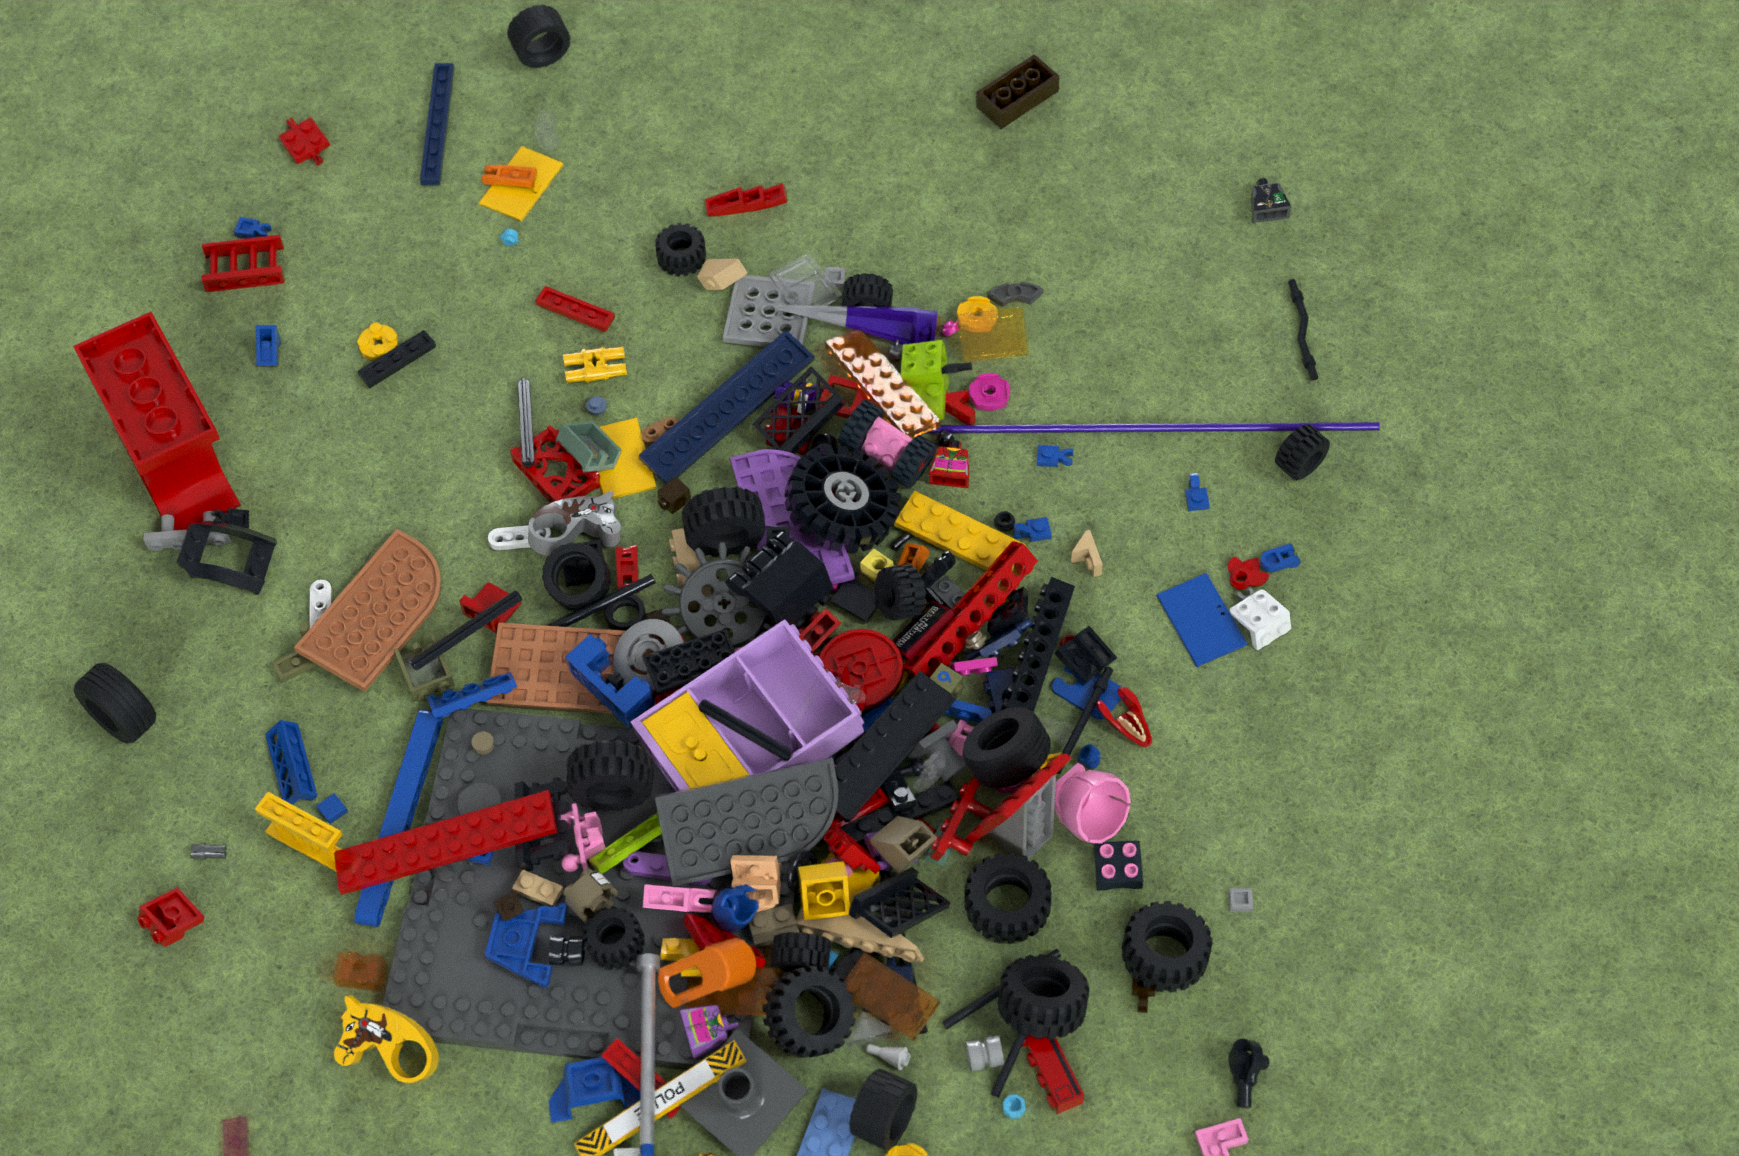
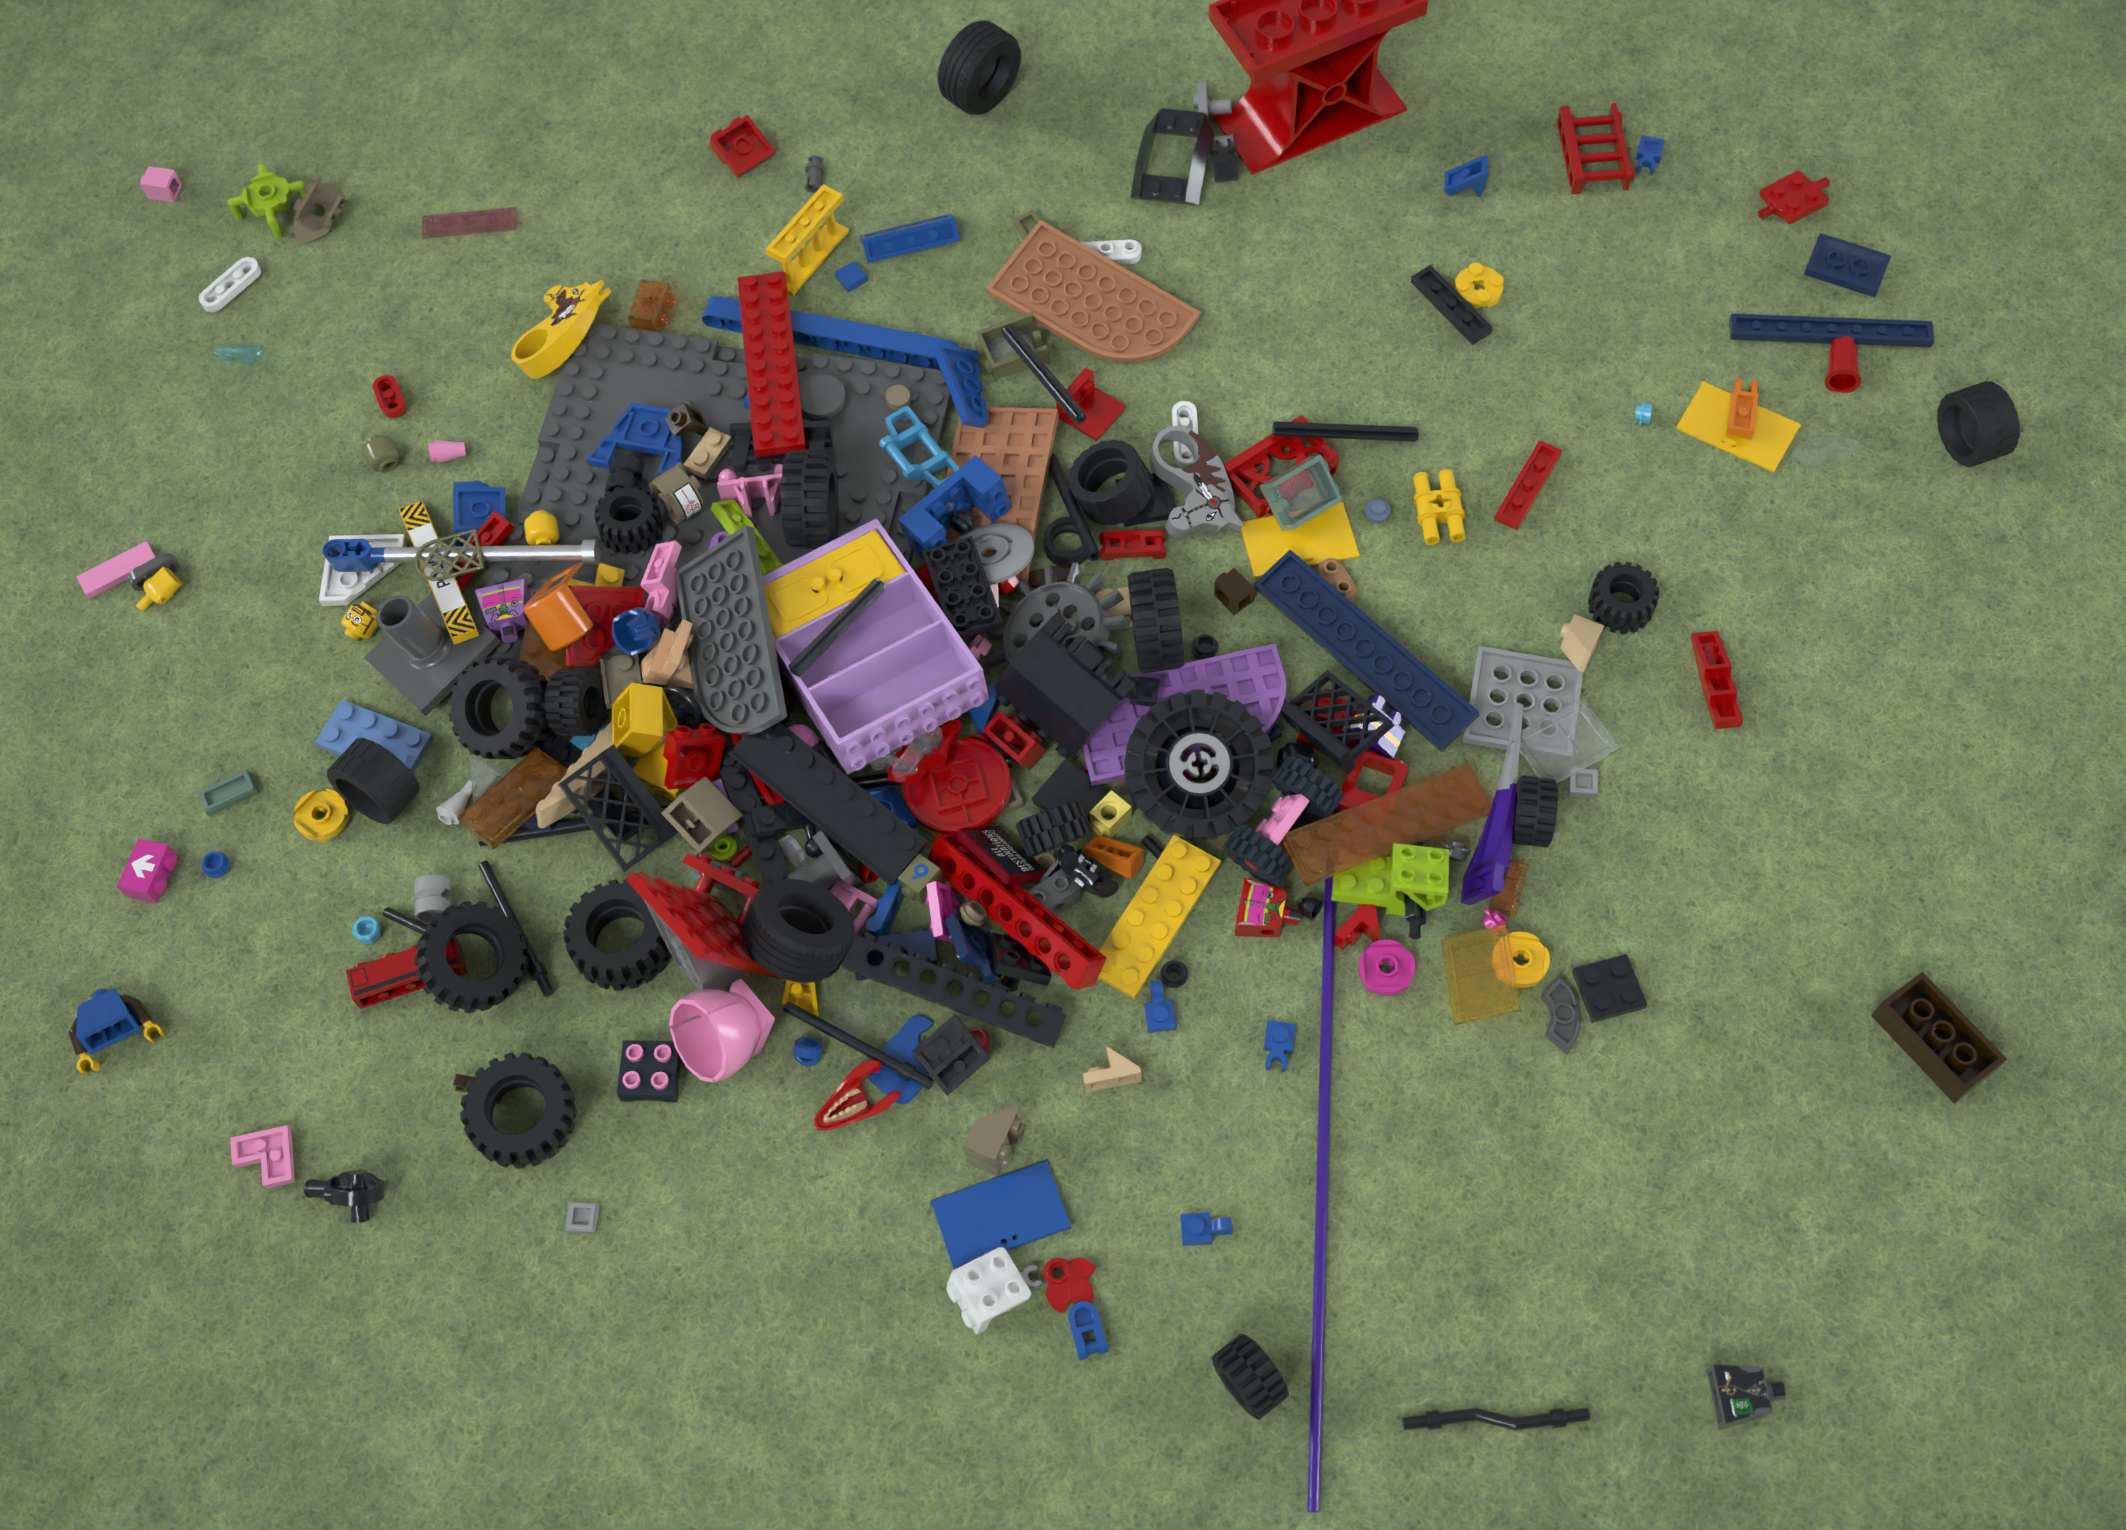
camera: 95 degrees right, 5 degrees up
none -> olive window [415,529,485,581]
none -> bright pink cone [428,439,466,464]
none -> yellow head [524,510,560,545]
none -> dark azure bar [879,406,960,488]
none -> dark tan slope [963,1106,1025,1177]
none -> black plate [1572,954,1647,1023]
none -> dark blue plate [1804,233,1891,297]
none -> red plant [1824,336,1861,393]

